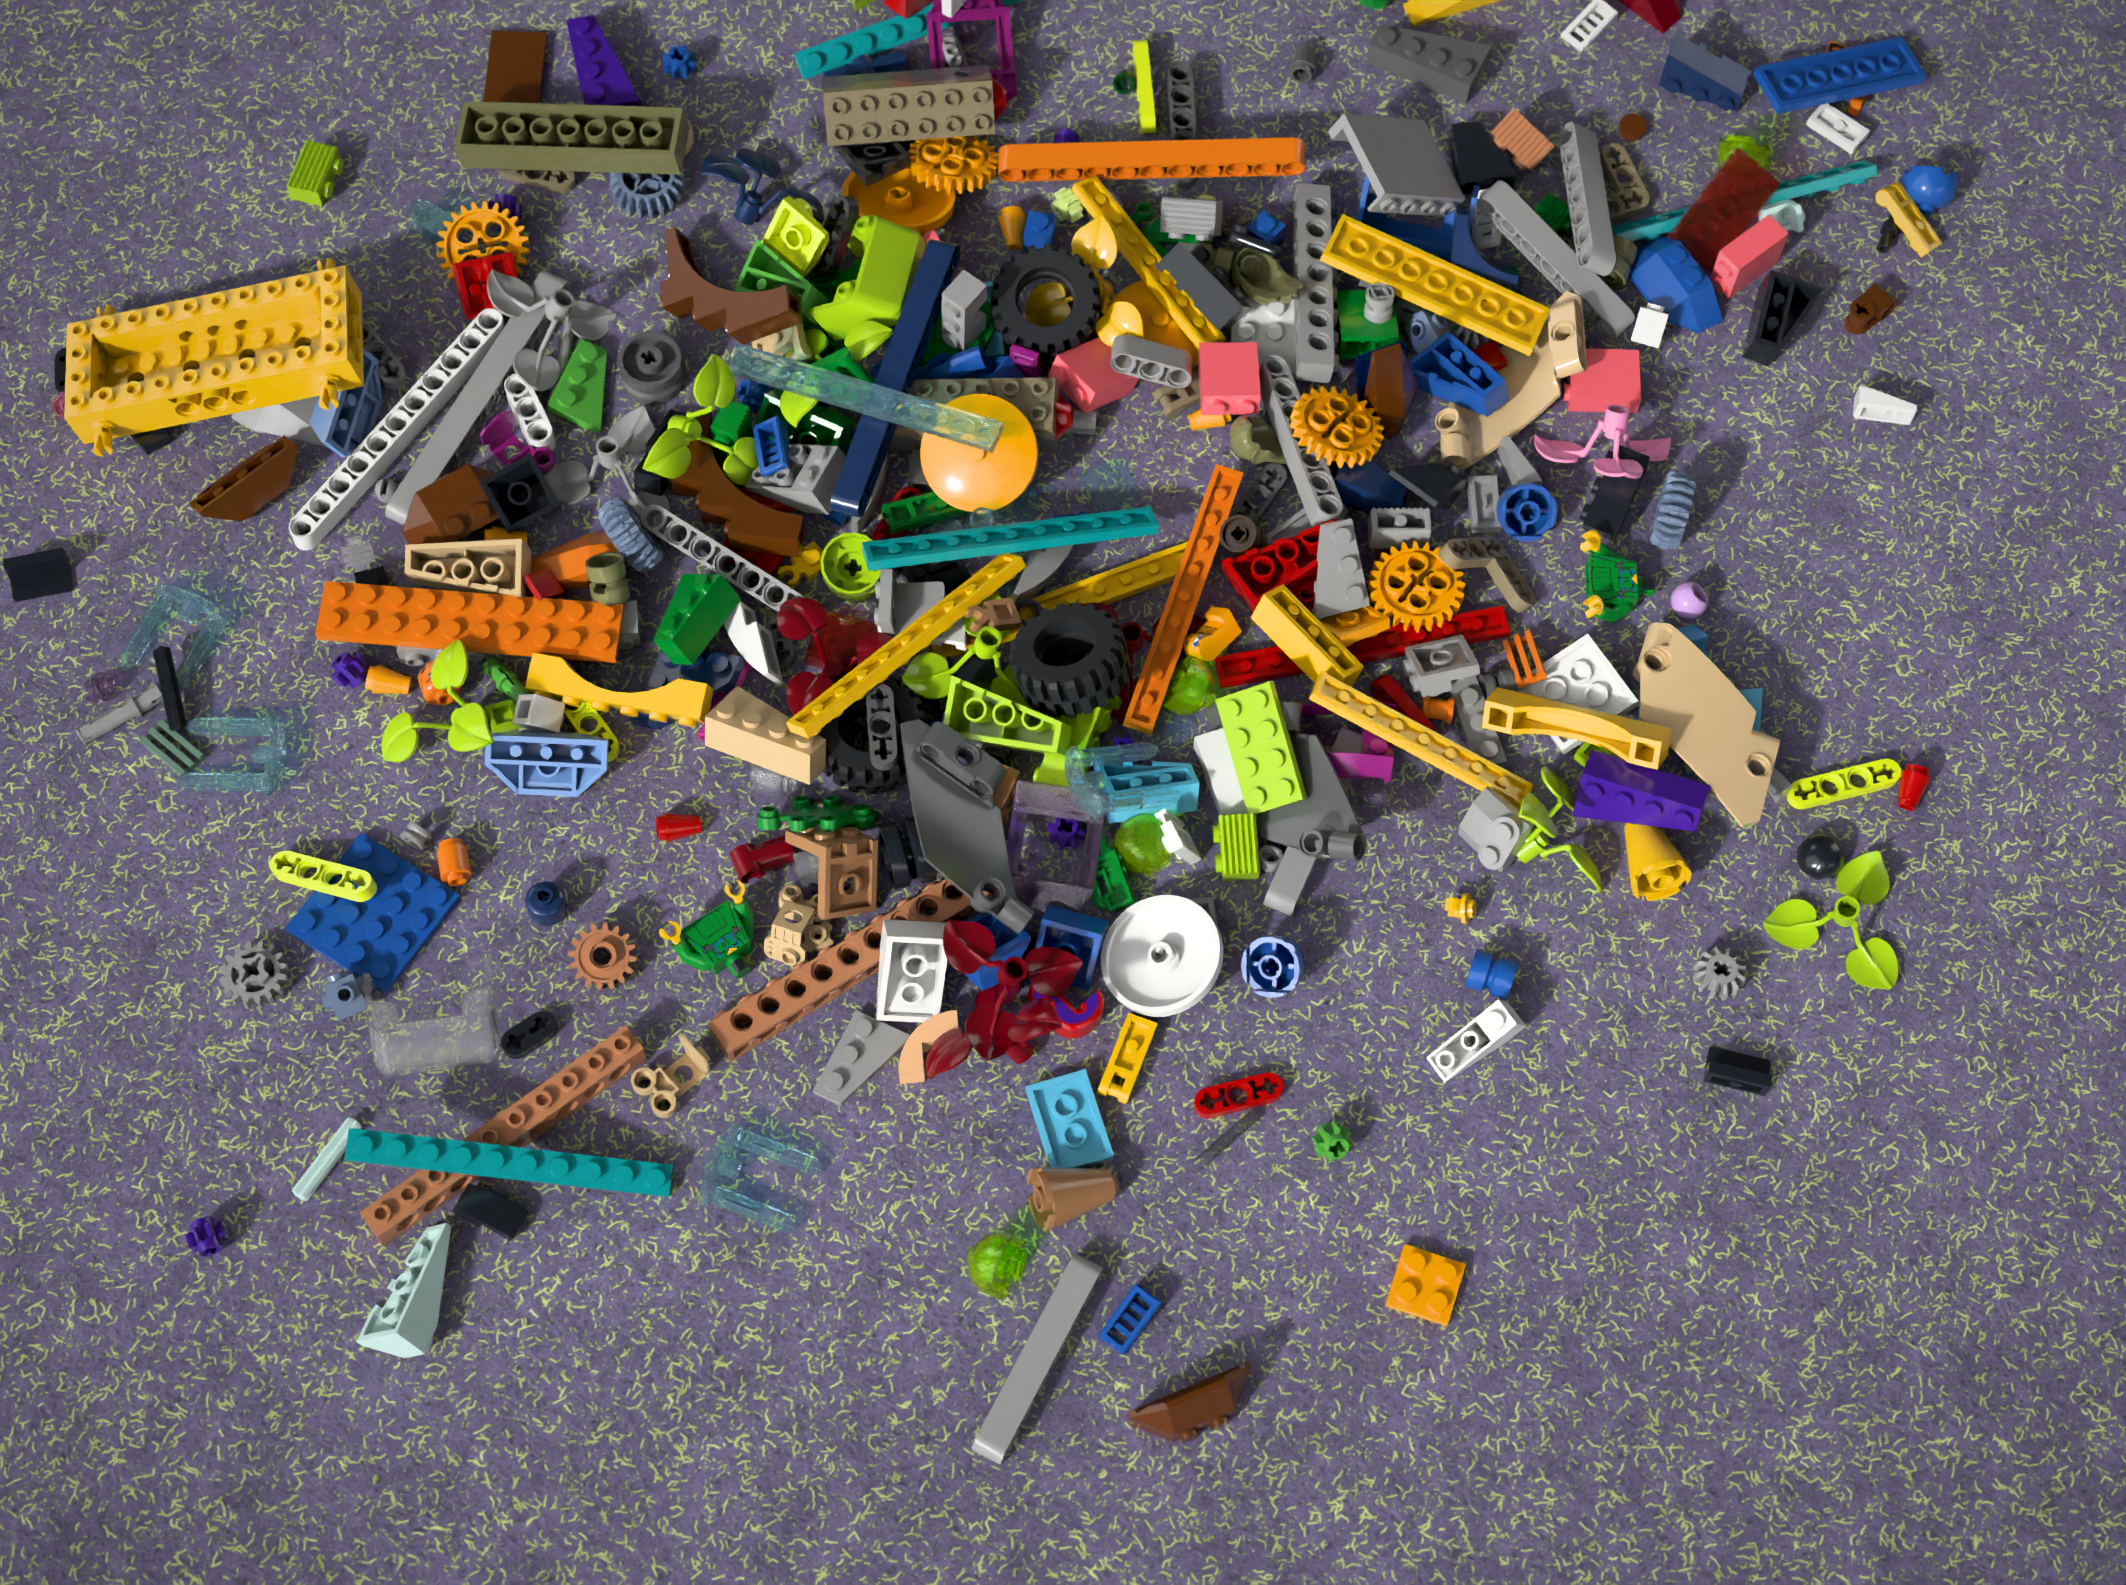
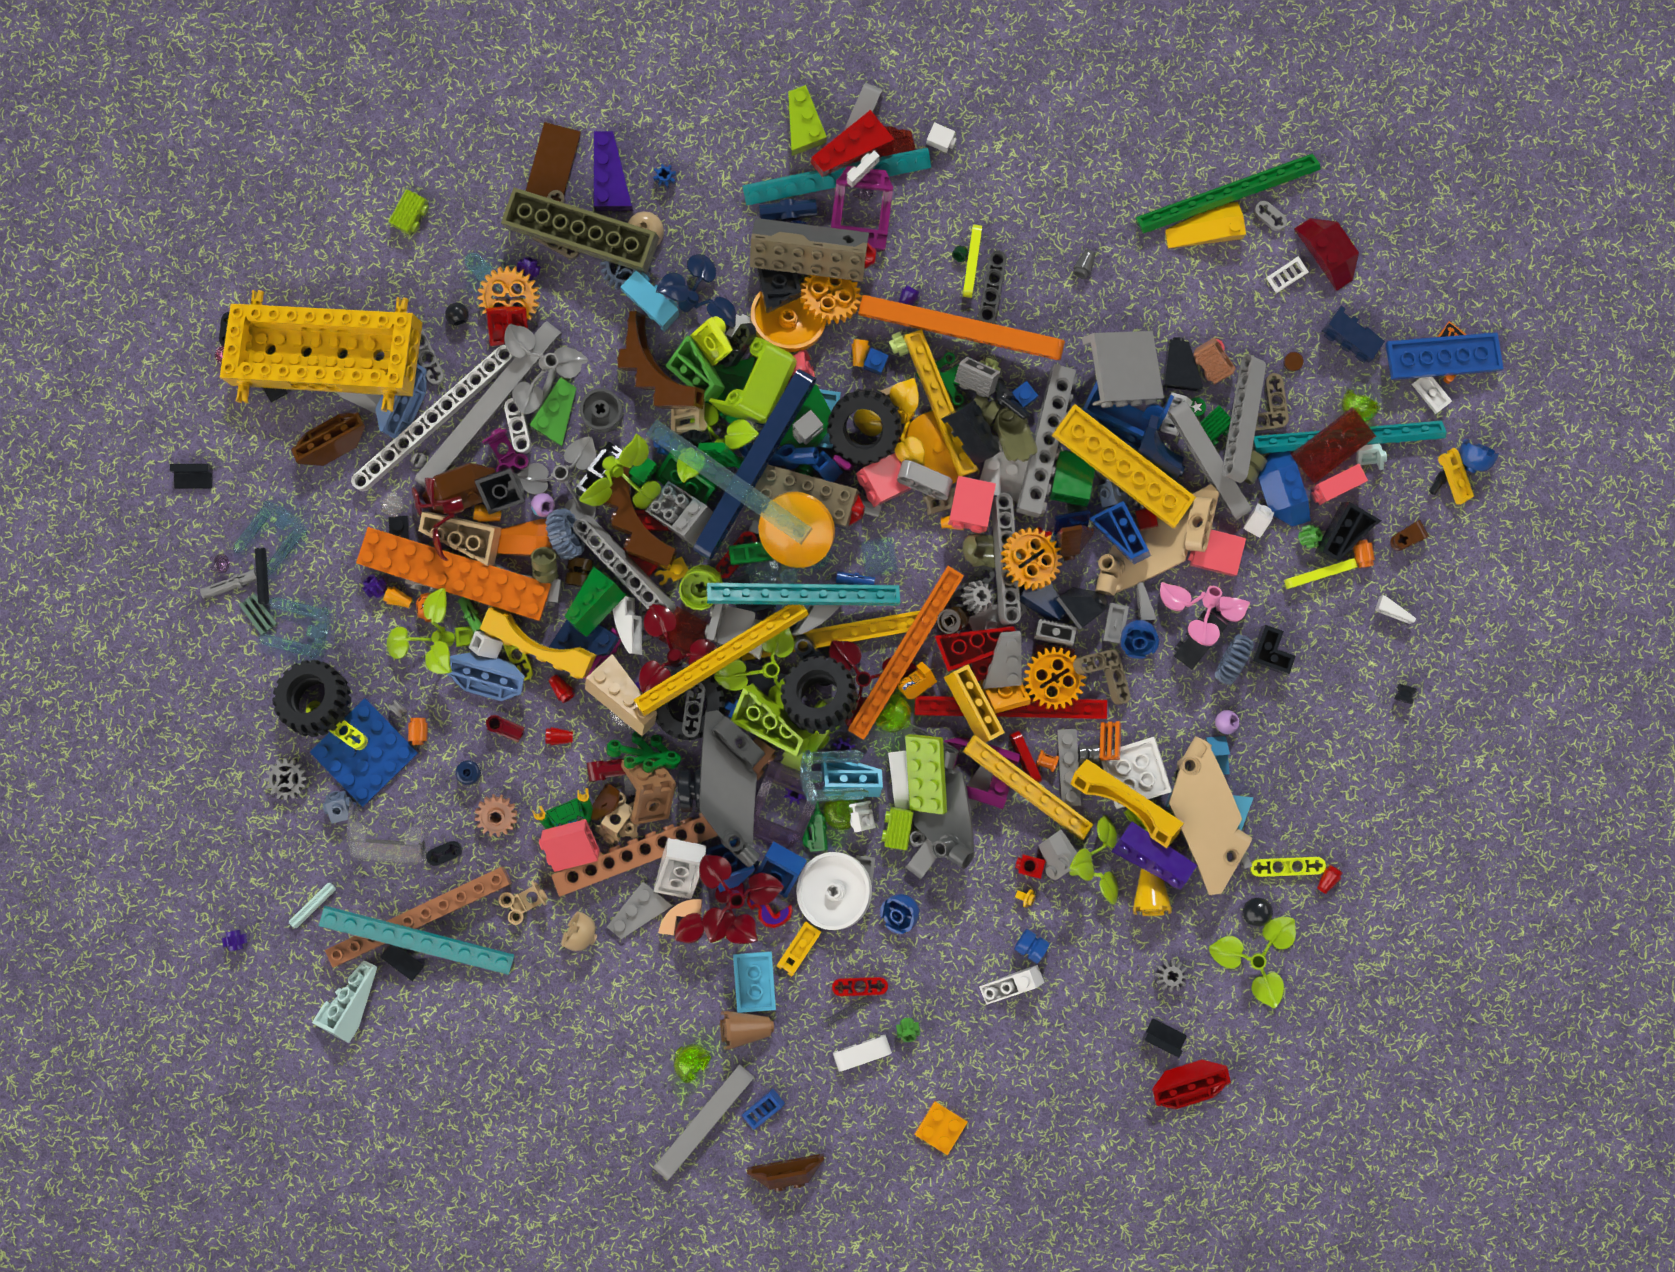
camera: 15 degrees right, 20 degrees up
red slope [523,570,564,601] -> none
clear light blue piece [700,1122,824,1232] -> none
blue slope [752,415,789,478] -> none
light grey gear [942,32,968,68] -> none
medium nougat plate [964,597,1022,632] -> none
light grey wheel [1364,283,1395,323] -> none
dark grey wedge [1366,24,1492,104] -> none
light grey plate [1402,635,1480,697] -> none
torso [1580,530,1654,623] -> none
none -> black tyre [272,660,352,737]
none -> dark red plant [411,477,464,561]
none -> black piece [445,302,469,326]
none -> dark red piece [486,715,525,743]
none -> lavender piece [531,493,555,517]
none -> coral brick [539,819,600,872]
none -> red cone [548,674,575,703]
none -> tan cylinder [561,911,597,951]
none -> dark brown wheel [565,557,593,587]
none -> reddish brown piece [591,783,620,821]
none -> medium azure wedge [620,271,680,332]
none -> white beam [833,1034,892,1072]
none -> light grey gear [961,581,995,614]
none -> red brick [1015,854,1045,879]
none -> red wedge [1152,1059,1231,1109]
none -> black brick [1249,625,1296,675]
none -> neon yellow beam [1284,558,1358,589]
none -> bright green gear [1298,524,1323,549]
none -> orange brick [1353,539,1375,568]
none -> black wheel [1394,684,1417,704]

